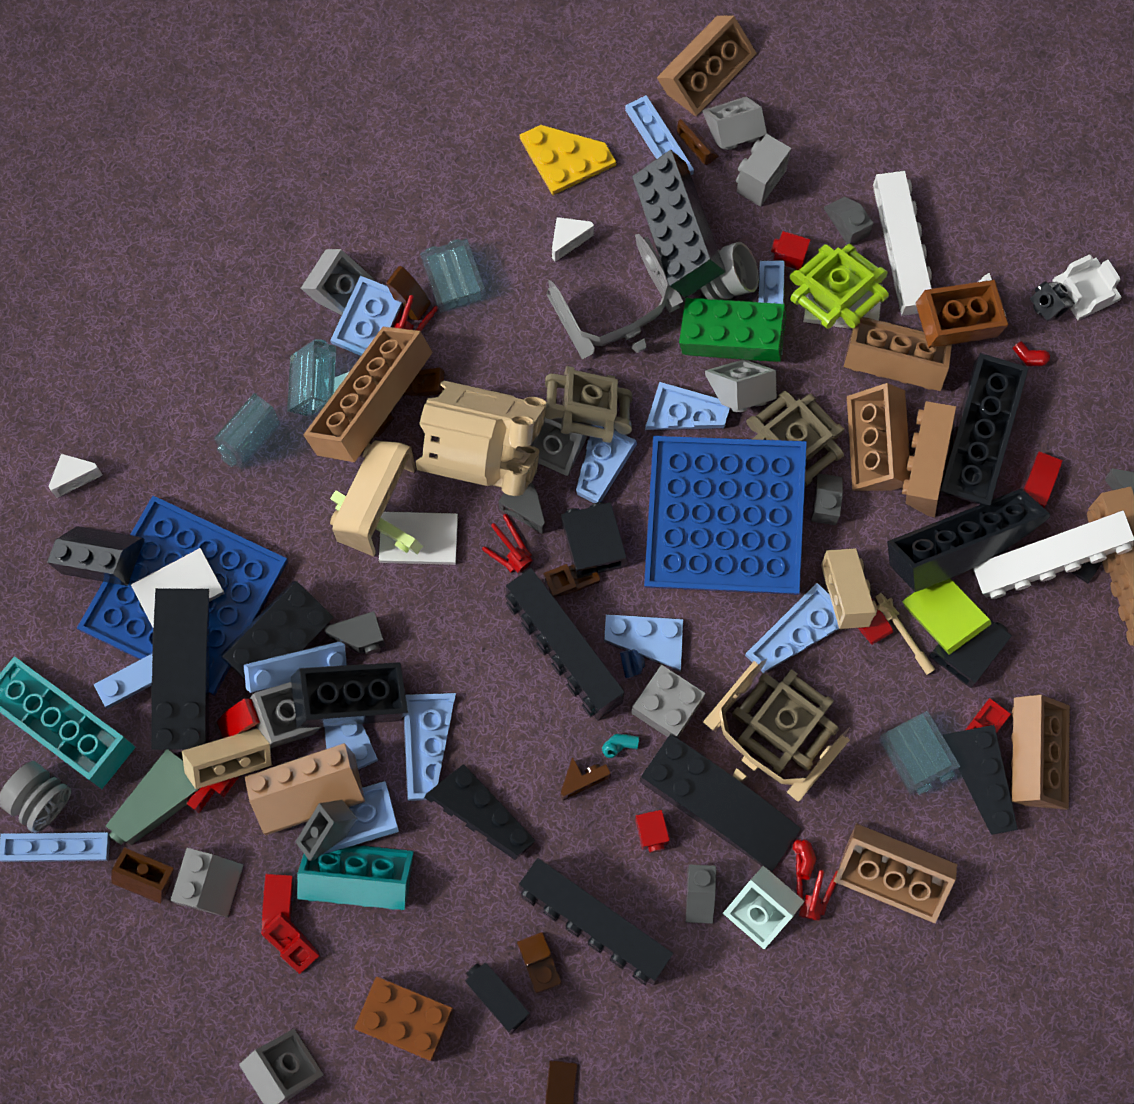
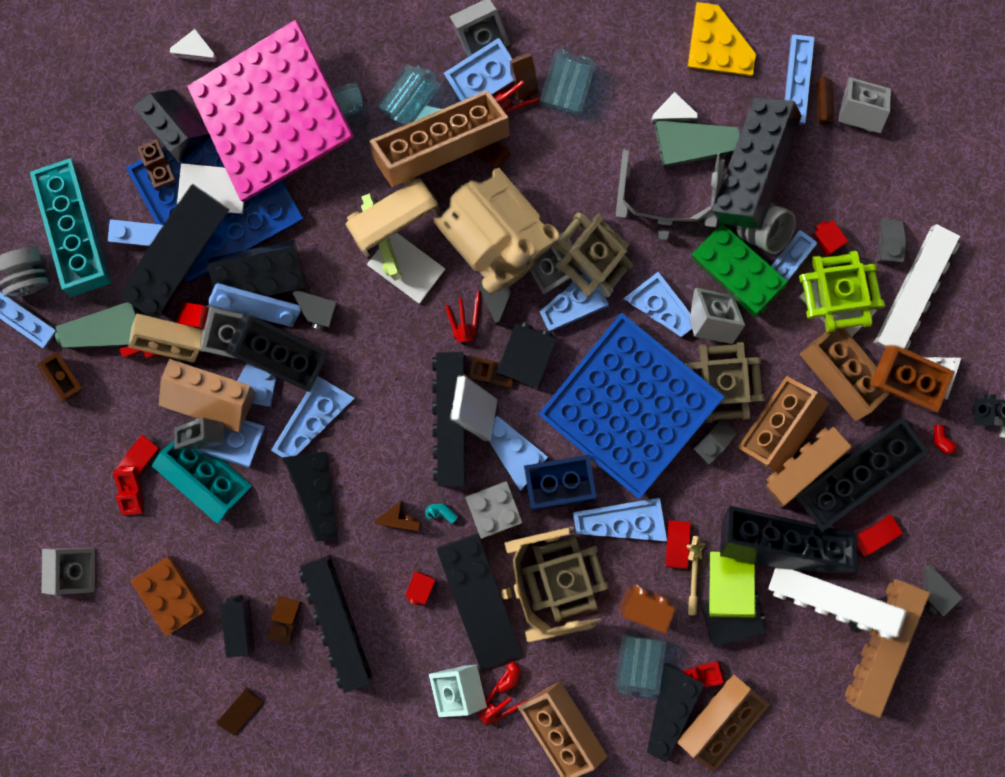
camera: 35 degrees right, 15 degrees up
light grey slope [171,848,244,917] -> none
dark blue plate [620,649,645,678] -> none
medium nougat slope [657,16,757,116] -> none
dark grey slope [686,864,716,924] -> none
light grey brick [736,134,791,207] -> none
tan brick [821,548,877,629] -> none
none -> reddish brown slope [137,139,177,191]
none -> plate [187,20,354,202]
none -> white tile [451,376,498,441]
none -> dark blue slope [524,455,597,512]
none -> dark orange brick [618,584,675,634]
none -> sand green slope [654,121,741,168]

